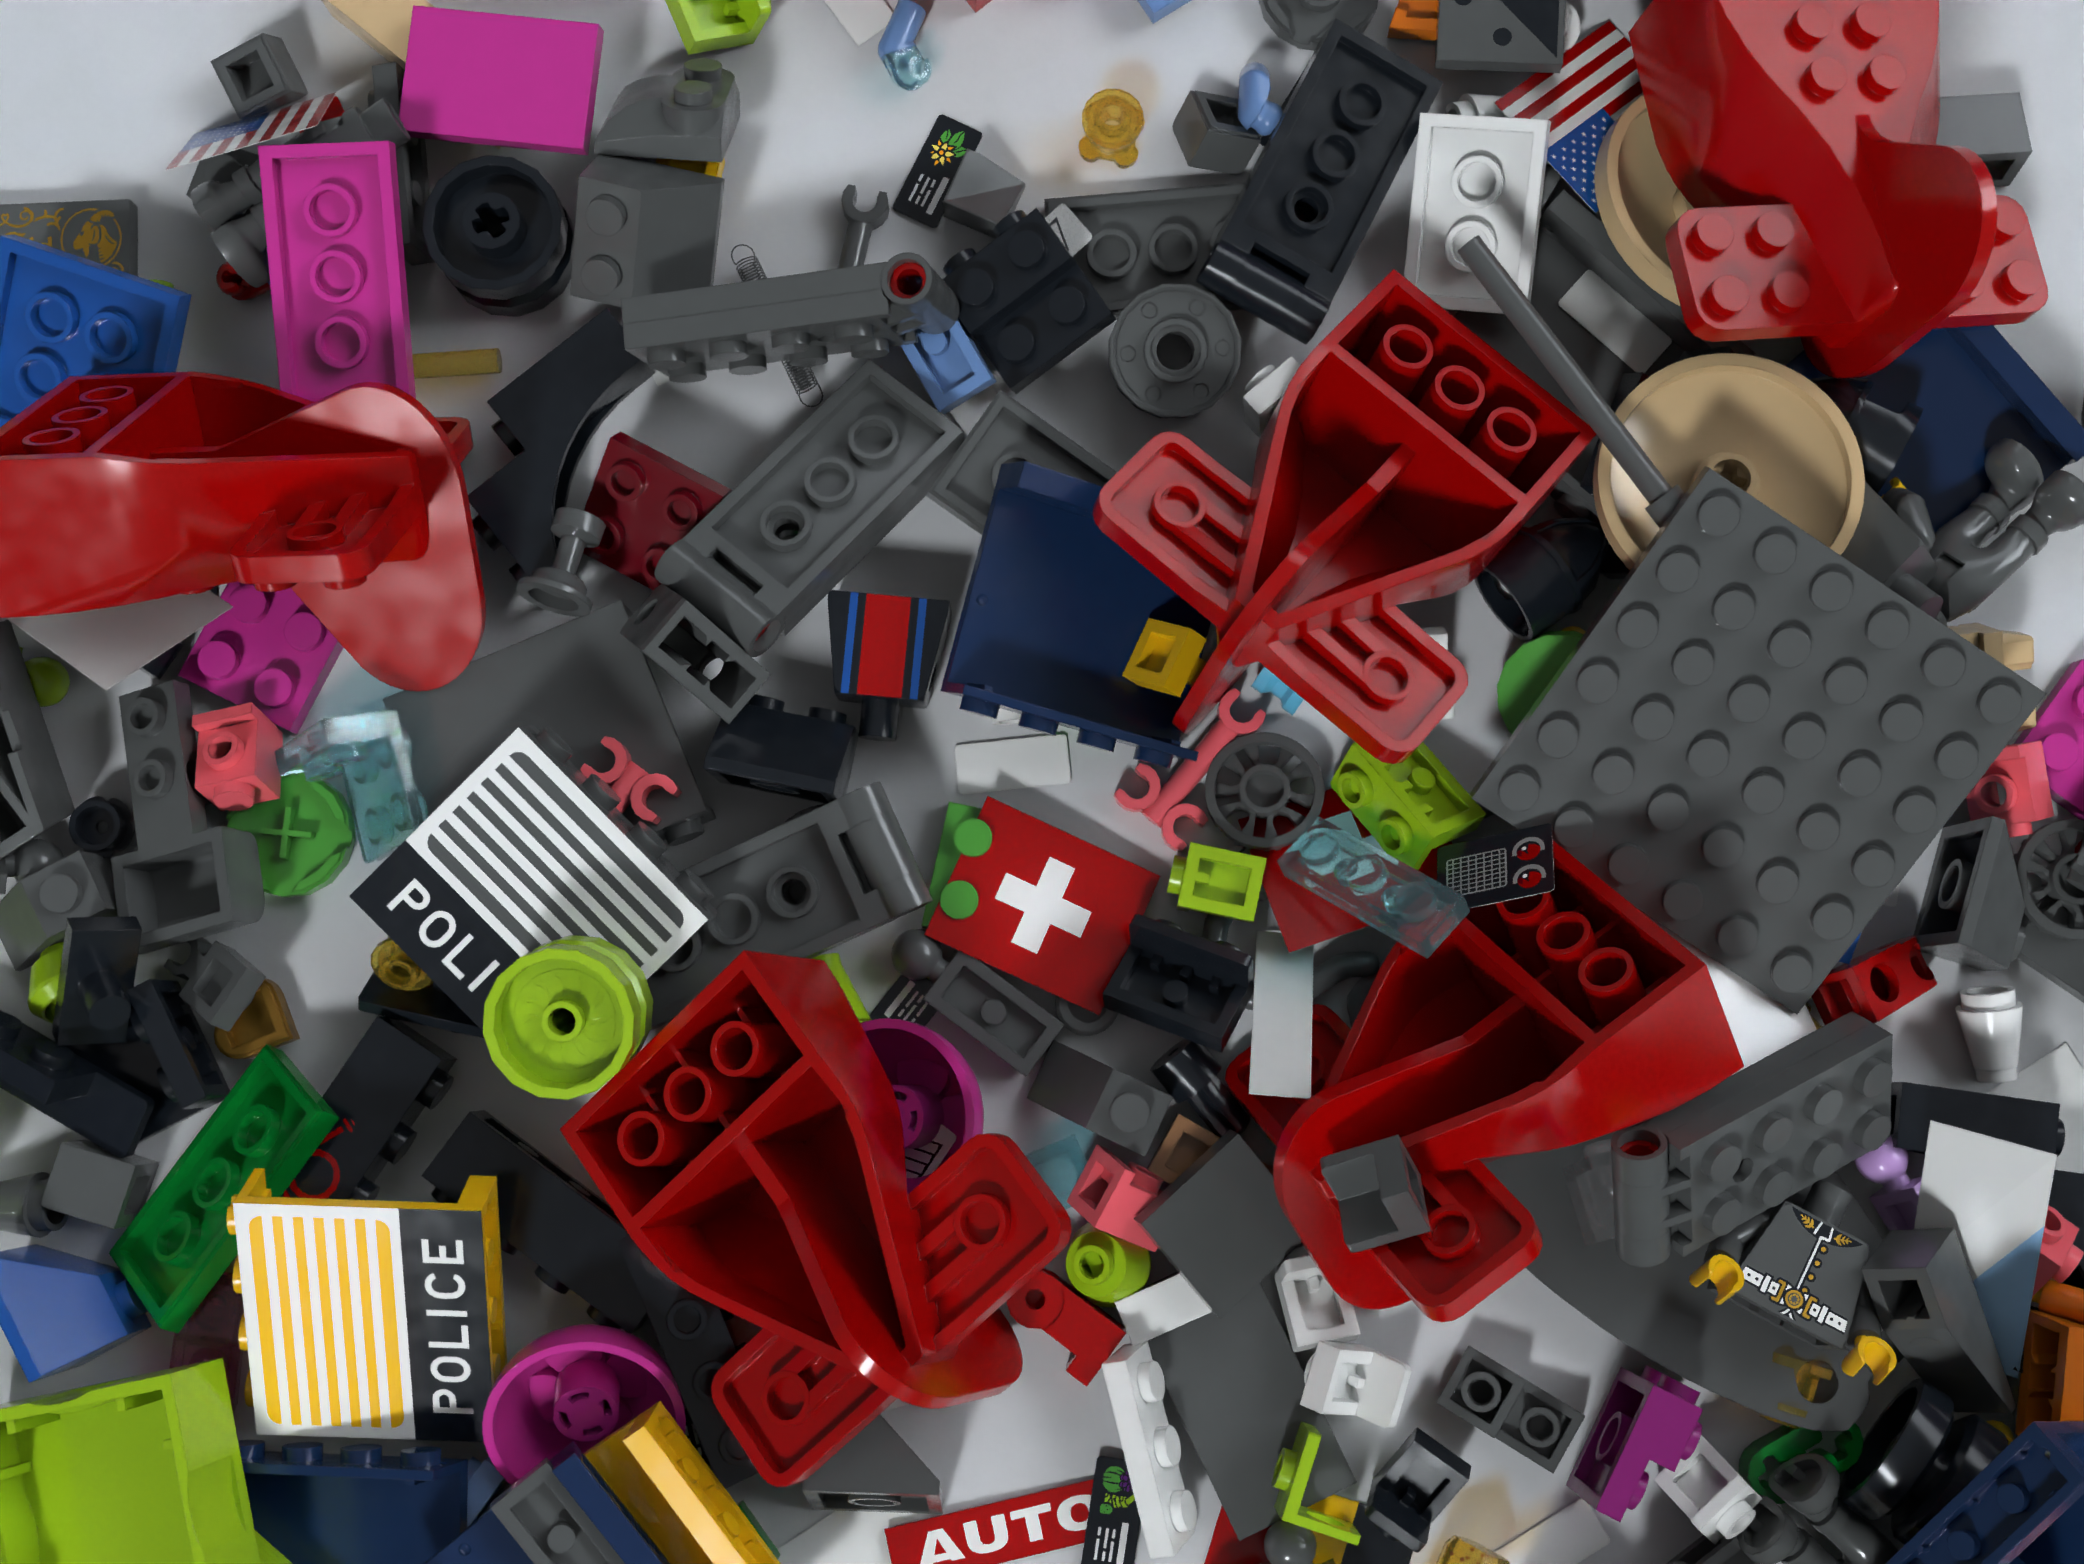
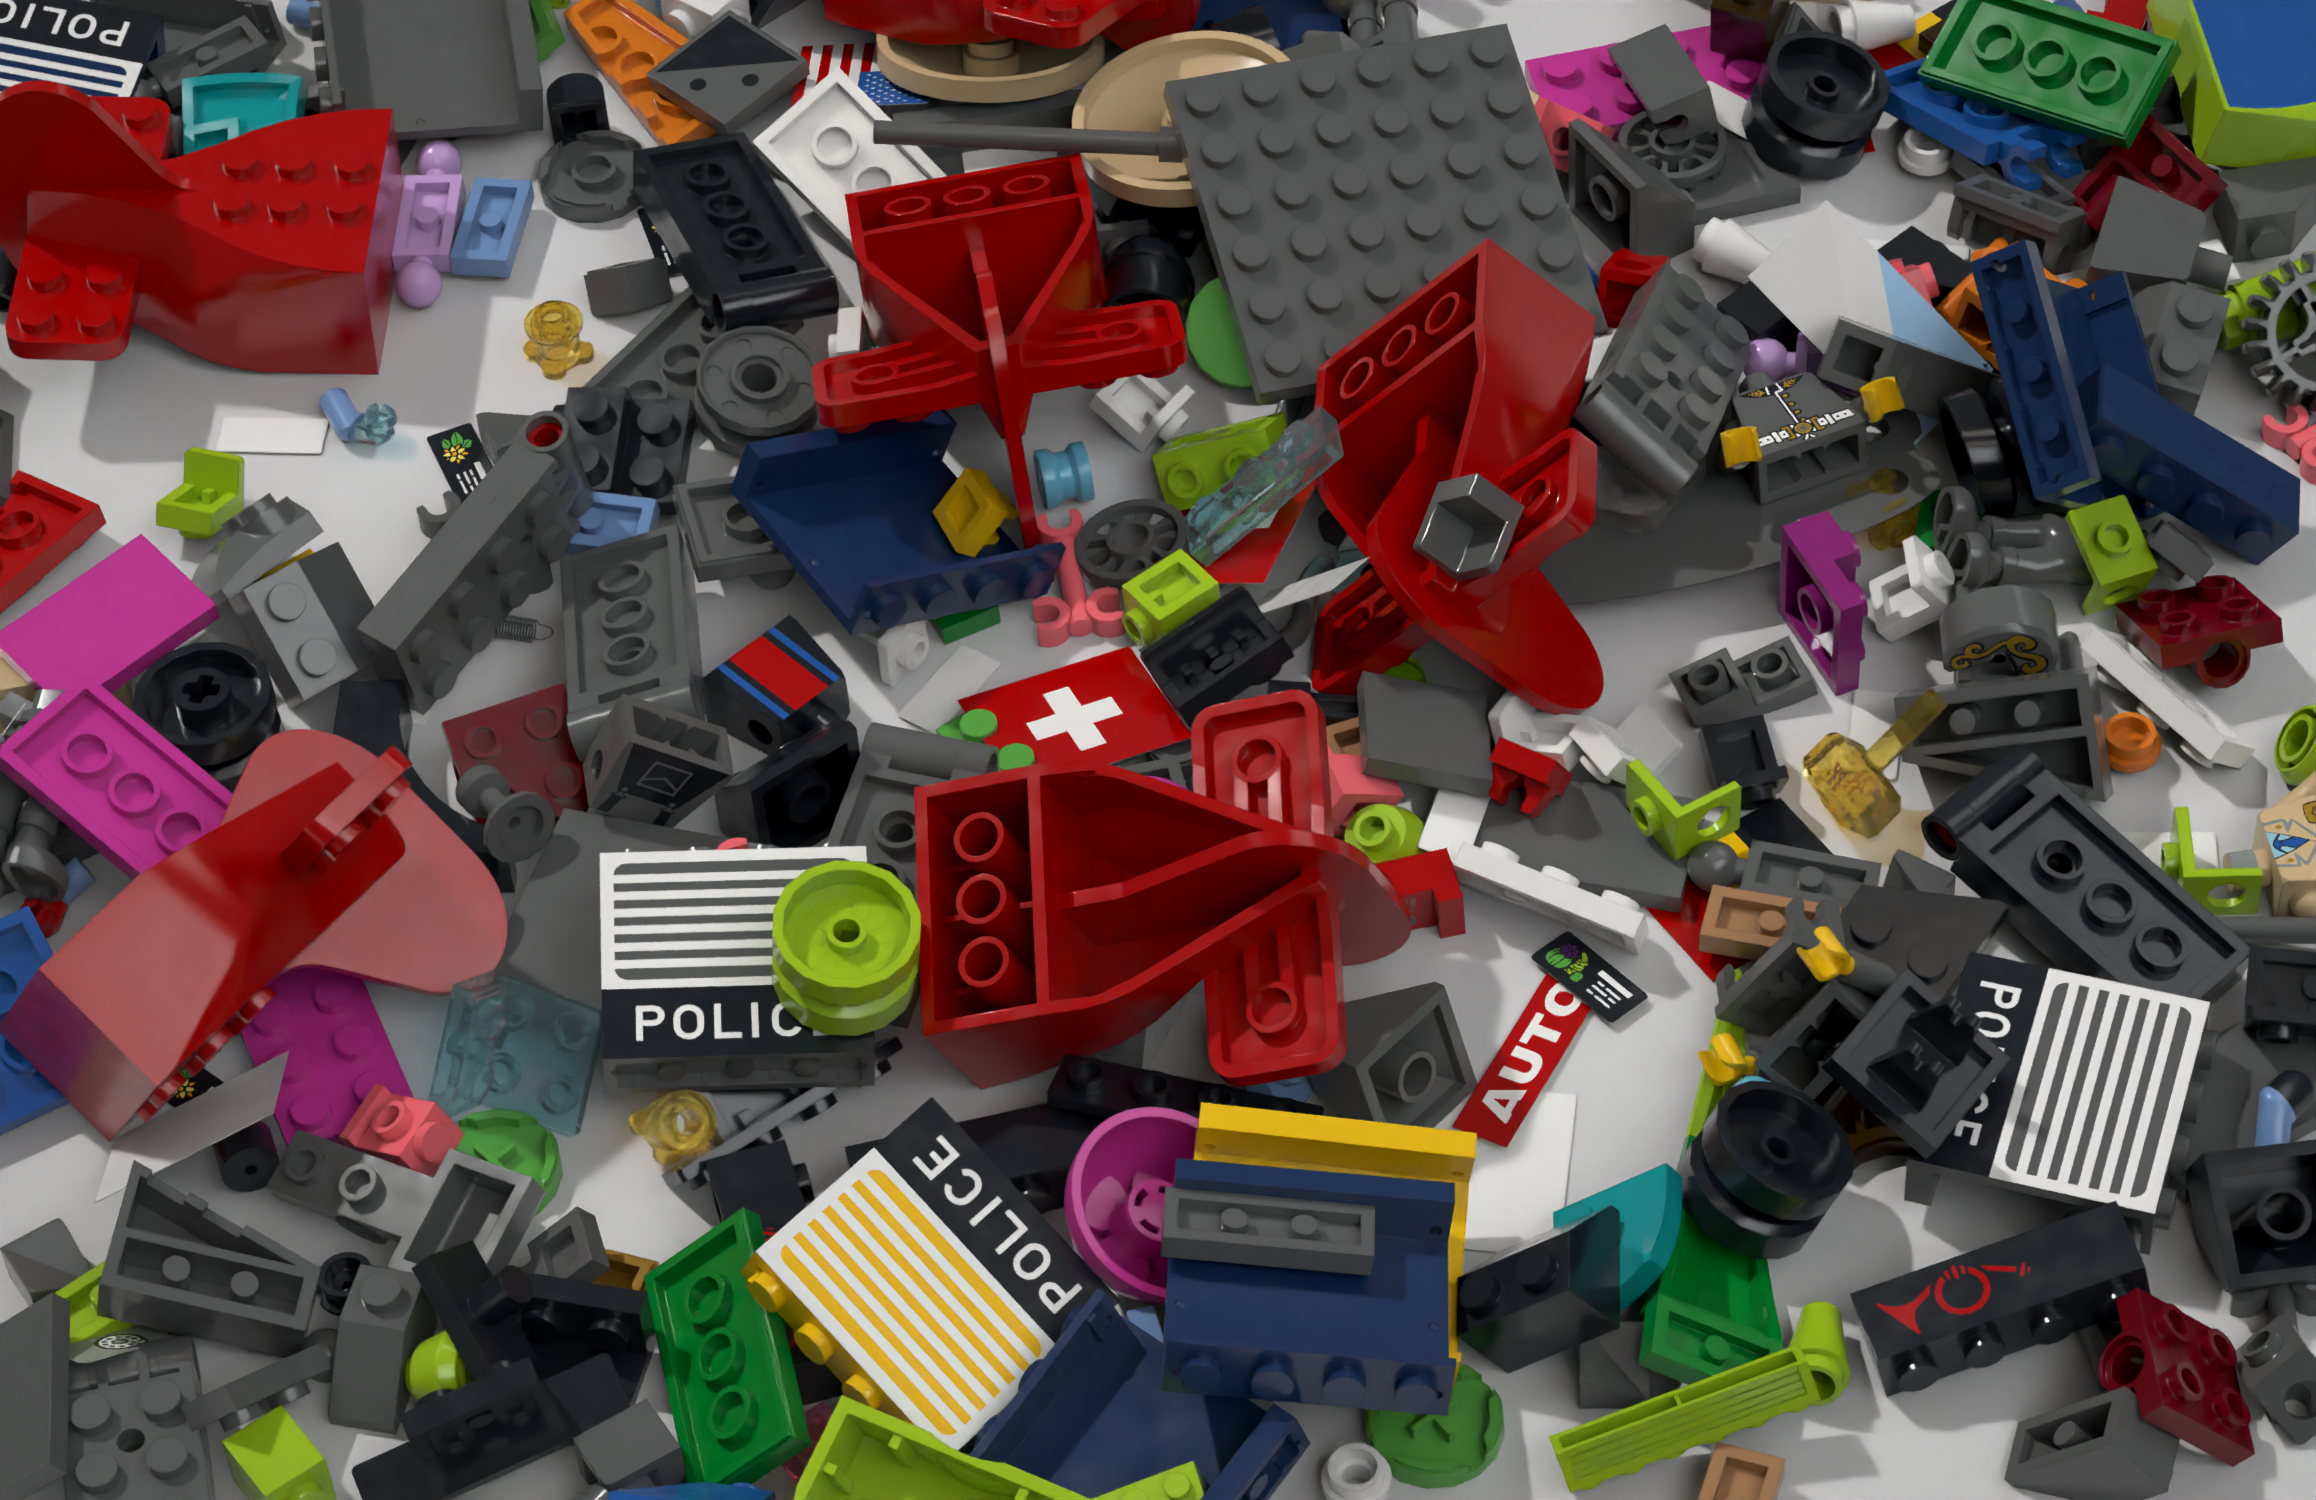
camera: 45 degrees left, 35 degrees down
medium blue arm [1238,62,1283,136] -> none
black sticker [1437,823,1555,914] -> none
none -> red tile [1489,737,1572,819]

